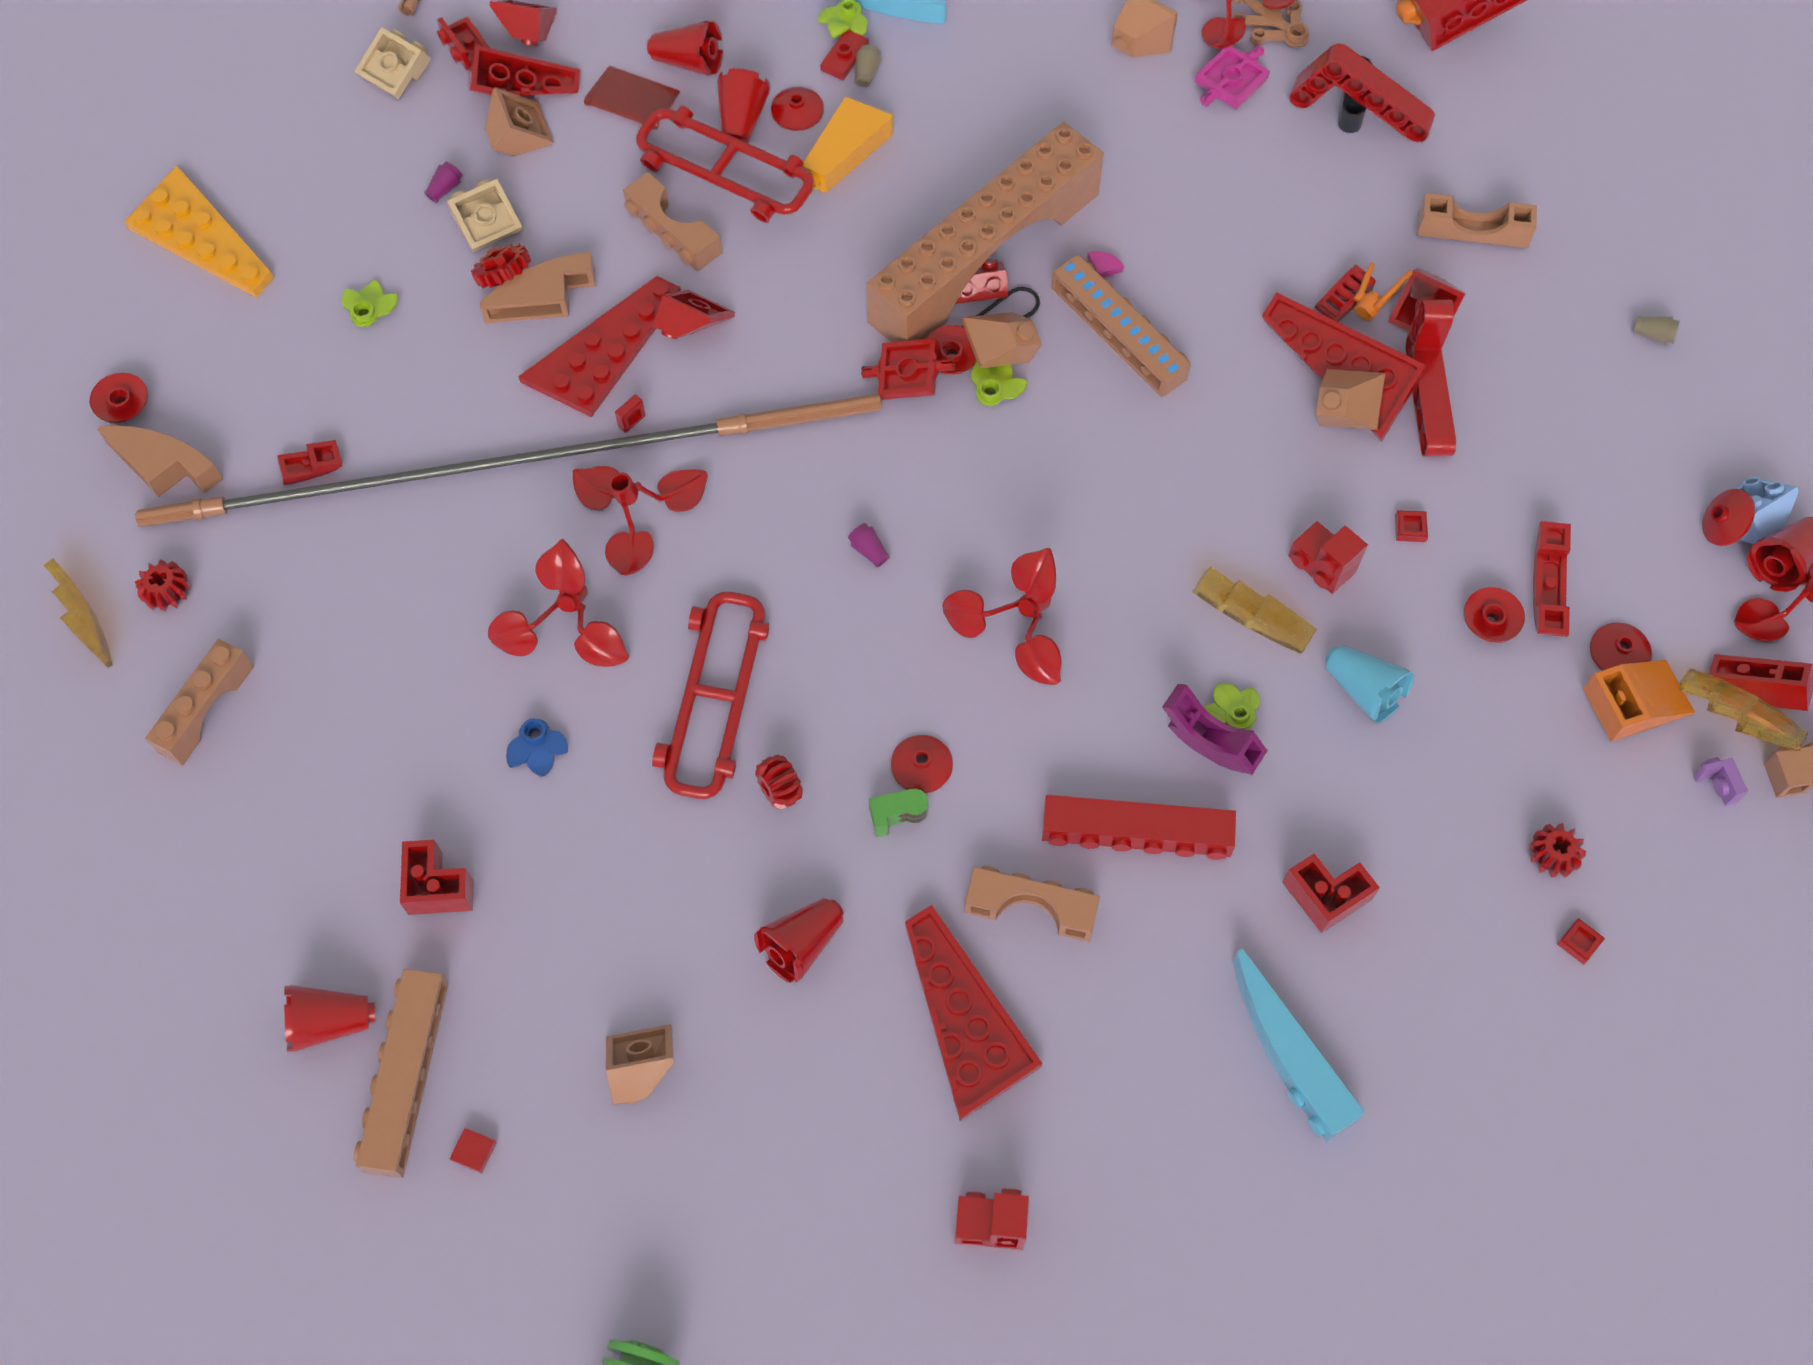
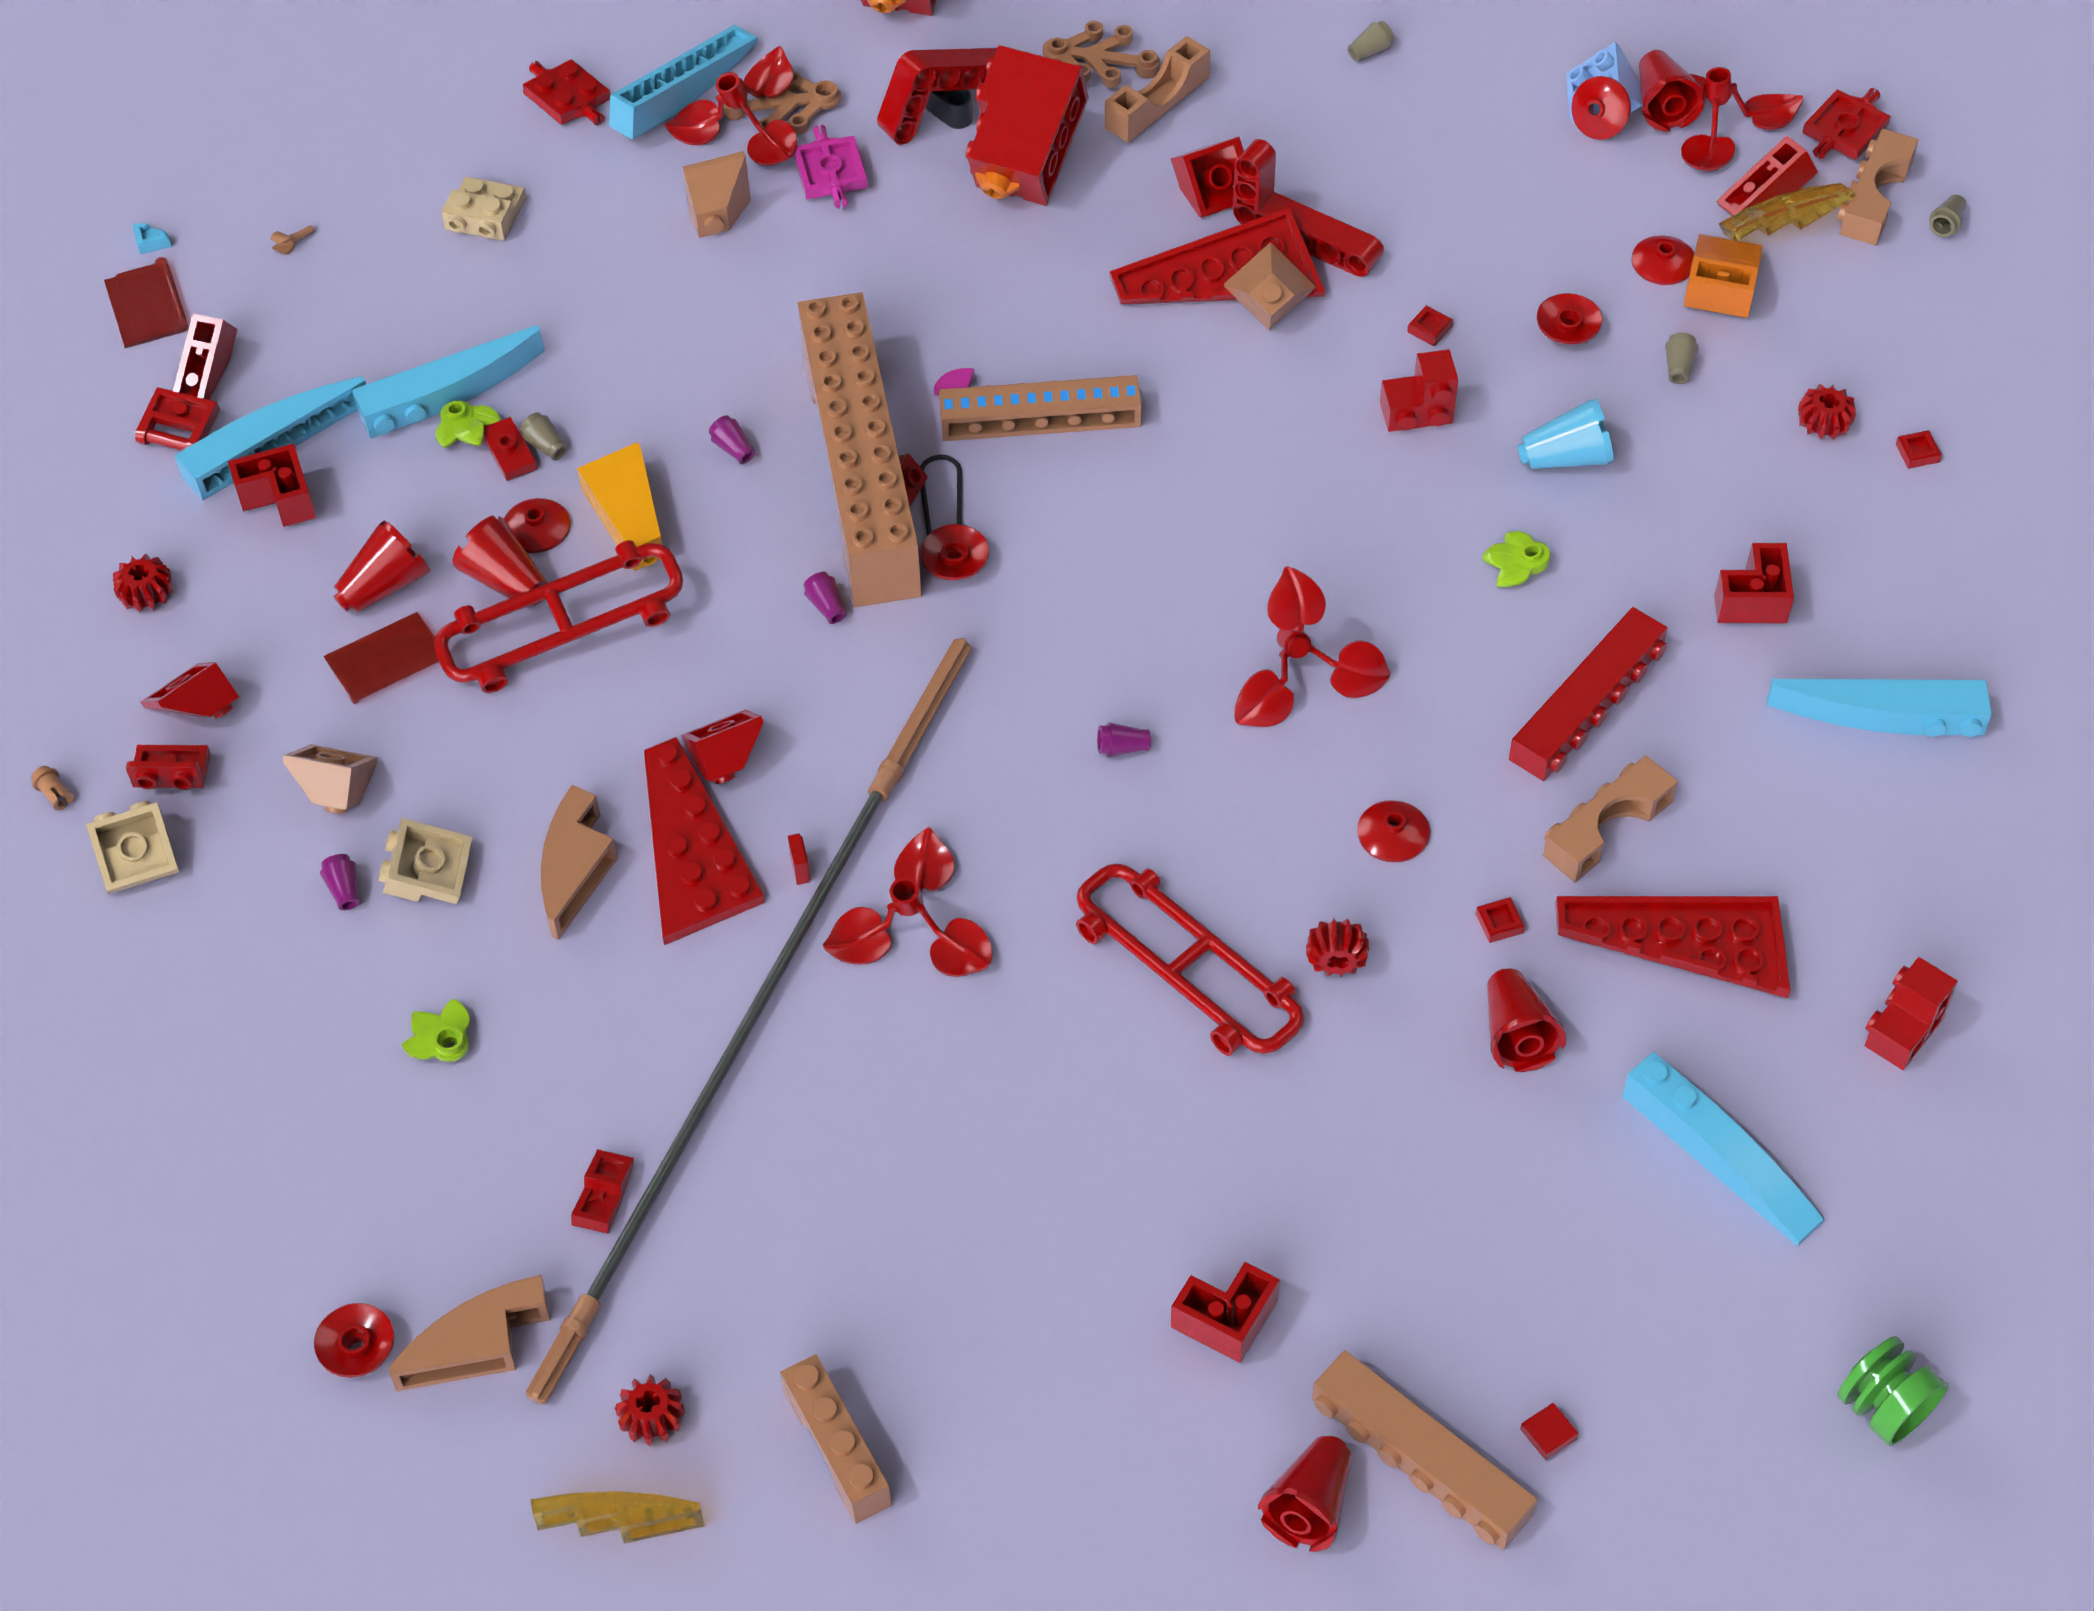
camera: 55 degrees left, 10 degrees down
light orange wing [124,165,274,298] -> none
red wedge [468,45,580,96] -> none
red gear [471,243,532,289] -> none
red plant [488,539,630,667] -> none
blue plate [506,718,568,777] -> none
nougat slope [606,1024,674,1105] -> none
nougat arch [623,172,722,272] -> none
red plate [861,338,956,400] -> none
bright green leg [868,789,928,837] -> none
nougat slope [961,312,1042,369] -> none
lime plate [971,363,1027,406] -> none
magenta arch [1162,684,1268,775] -> none
clear yellow slope [1192,566,1317,654] -> none
red slope [1314,265,1376,322] -> none
orange plant [1353,262,1413,321] -> none
red slope [1533,521,1571,637] -> none
medium lavender bracket [1693,757,1748,806] -> none
none -> magenta cone [709,415,755,464]
none -> magenta cone [803,571,847,624]
none -> red piece [965,45,1089,206]
none -> nougat plant [1043,21,1160,88]
none -> red tile [1475,897,1525,943]
none -> medium azure slope [1622,1051,1824,1246]
none -> dark tan cone [1665,332,1698,384]

